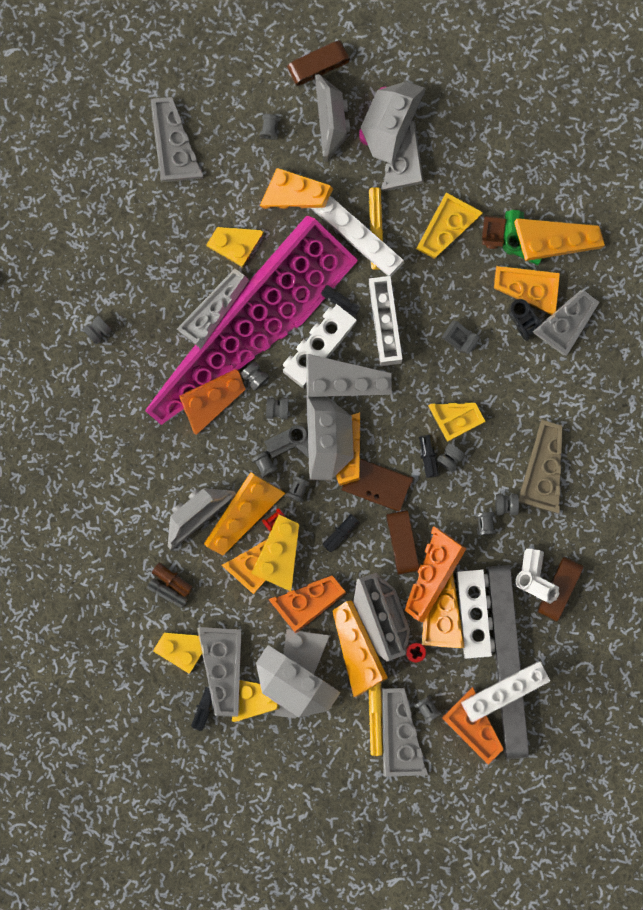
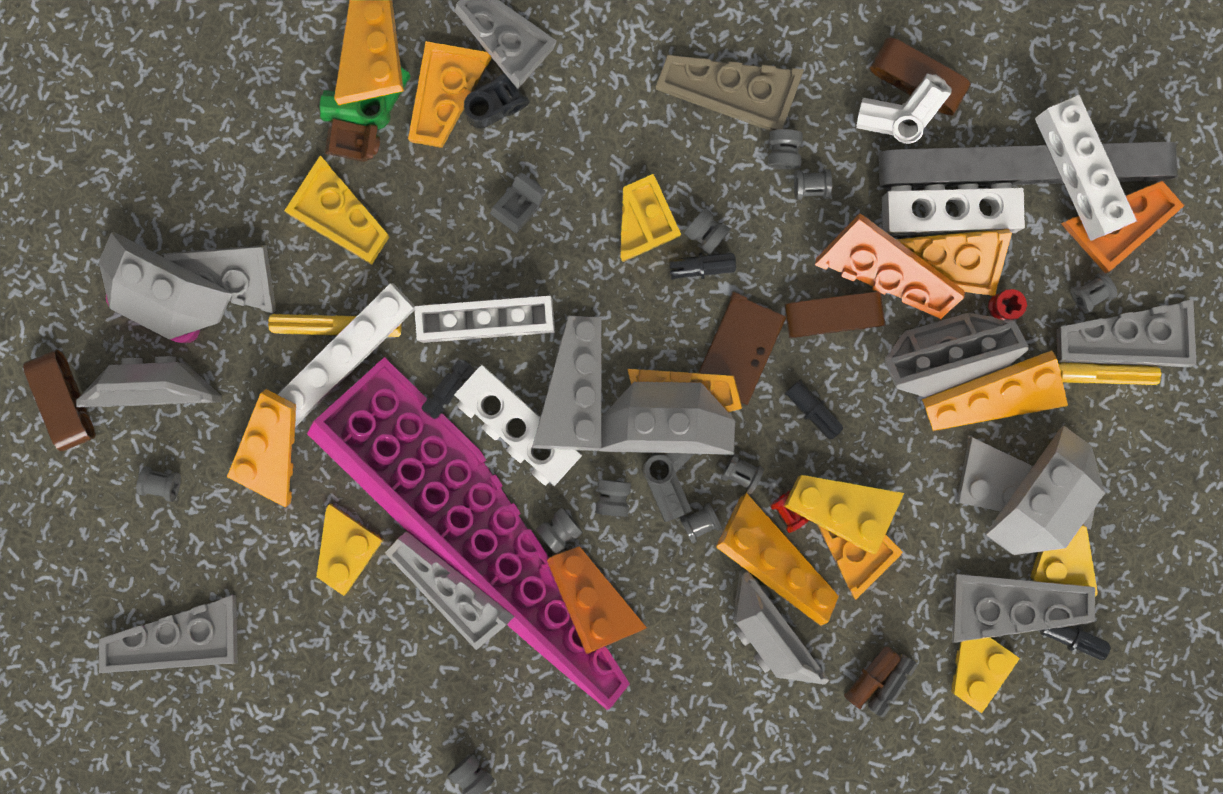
camera: 85 degrees left, 5 degrees up
orange wing [269,576,346,634] -> none

